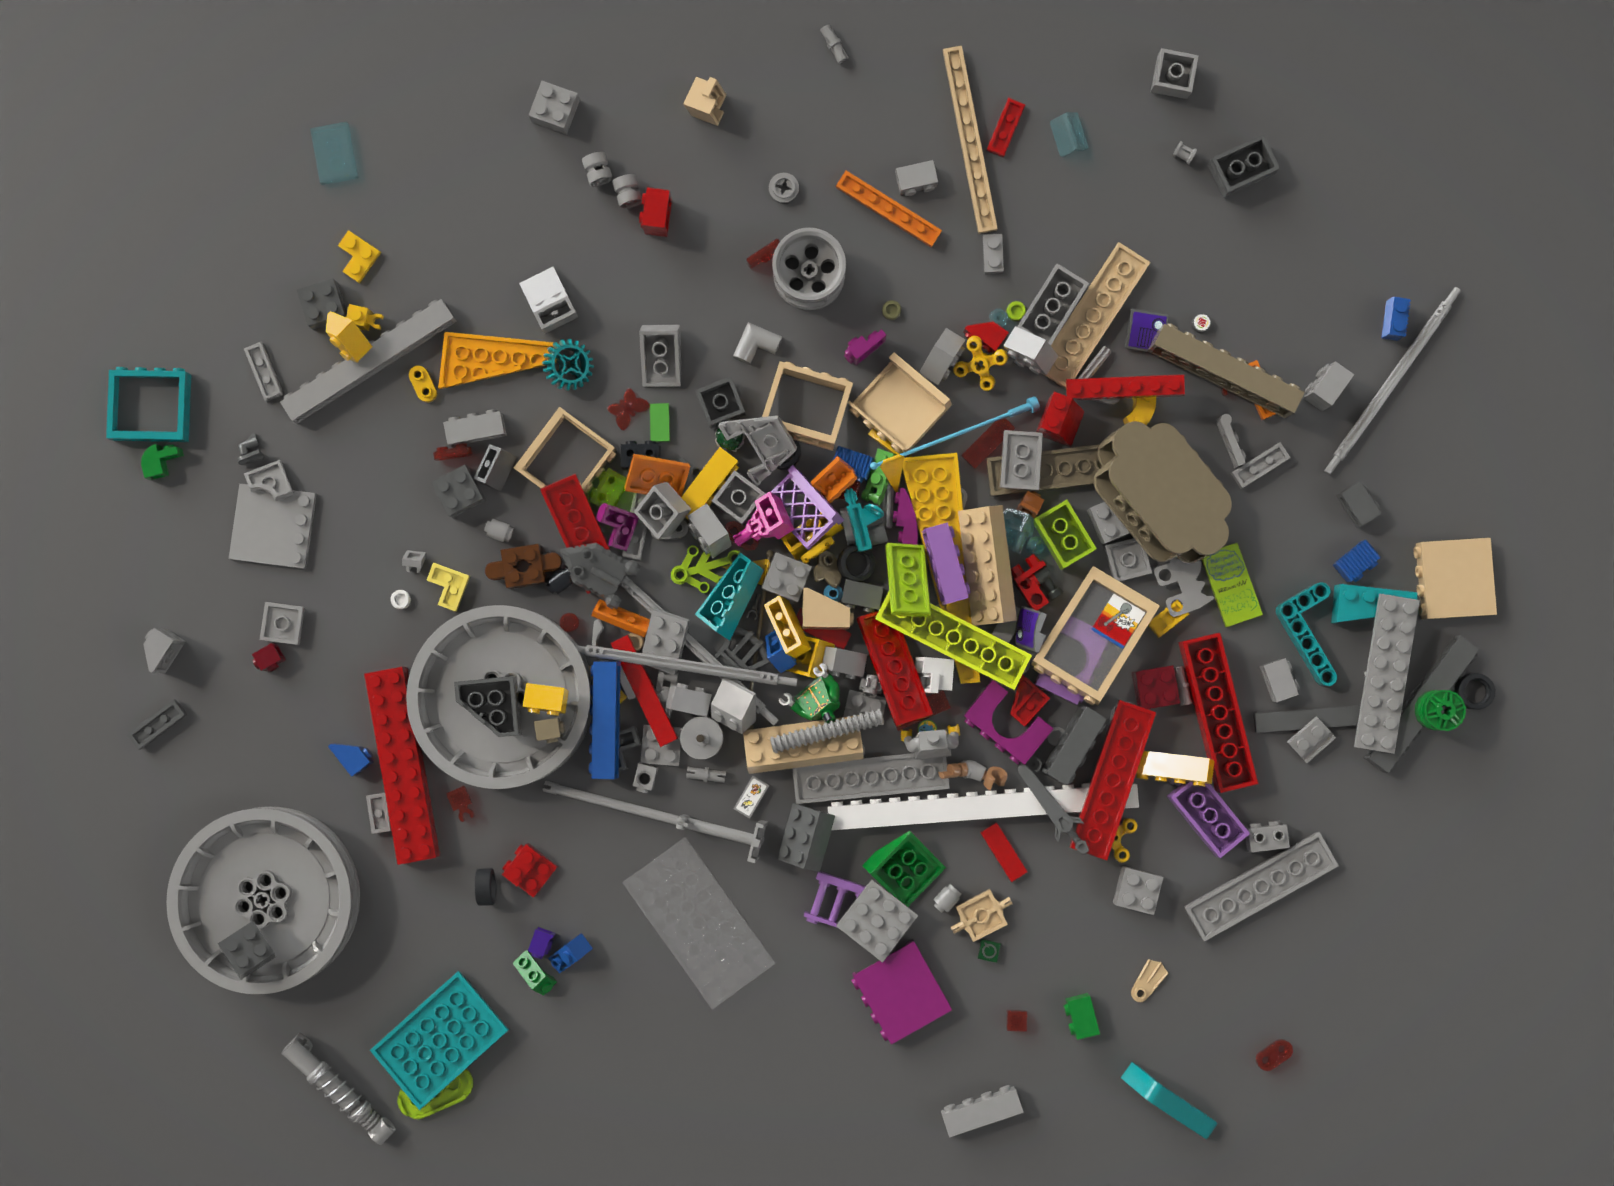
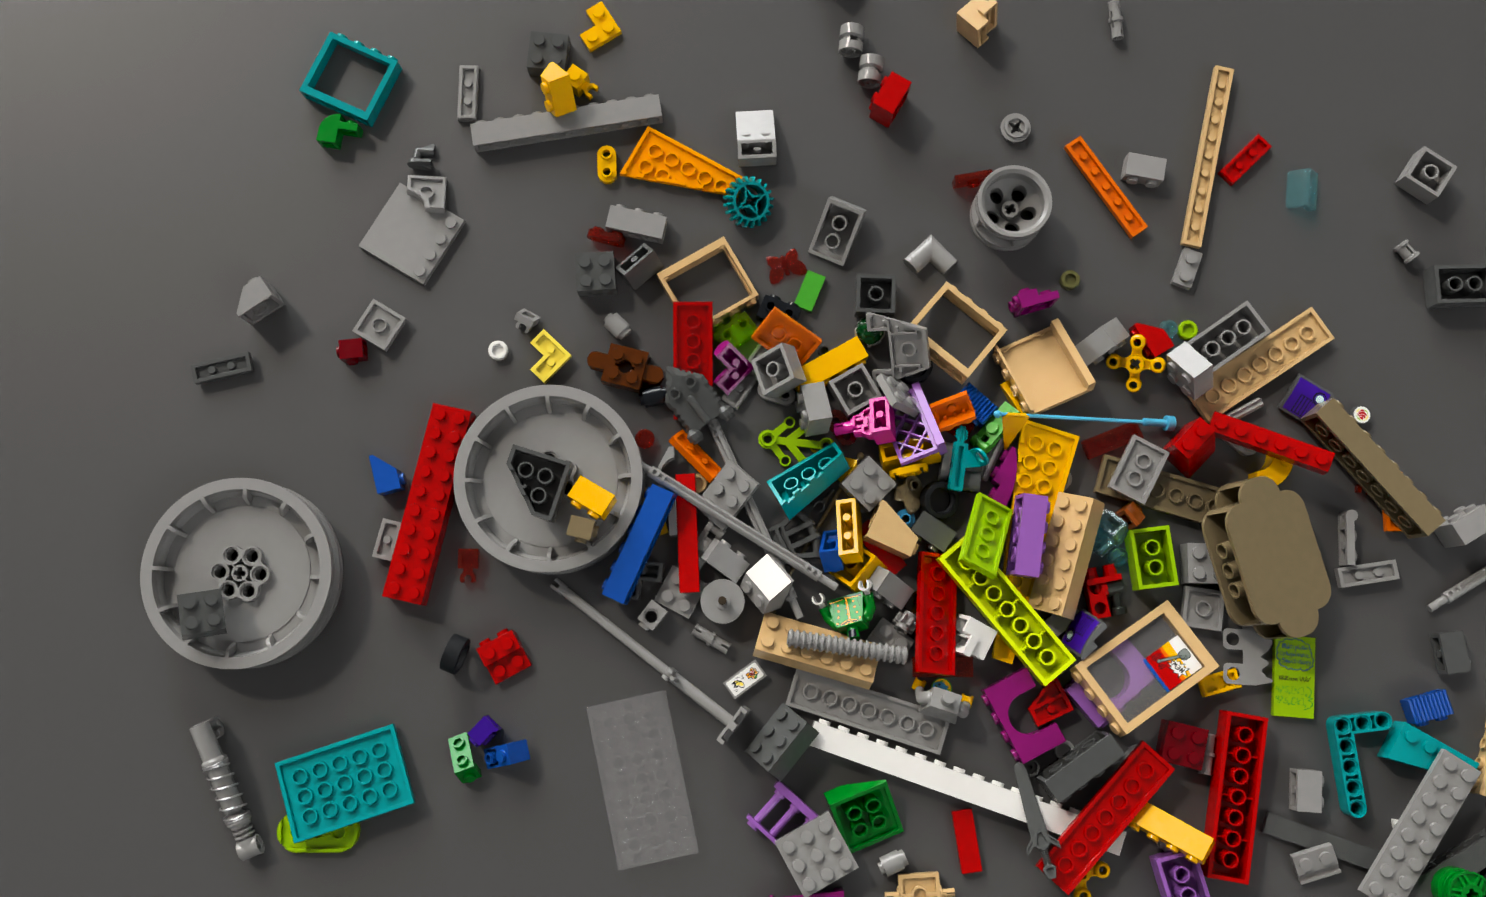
camera: 20 degrees right, 5 degrees down
medium nougat piece [938,760,1007,791] -> none
none -> light grey plate [876,373,920,418]

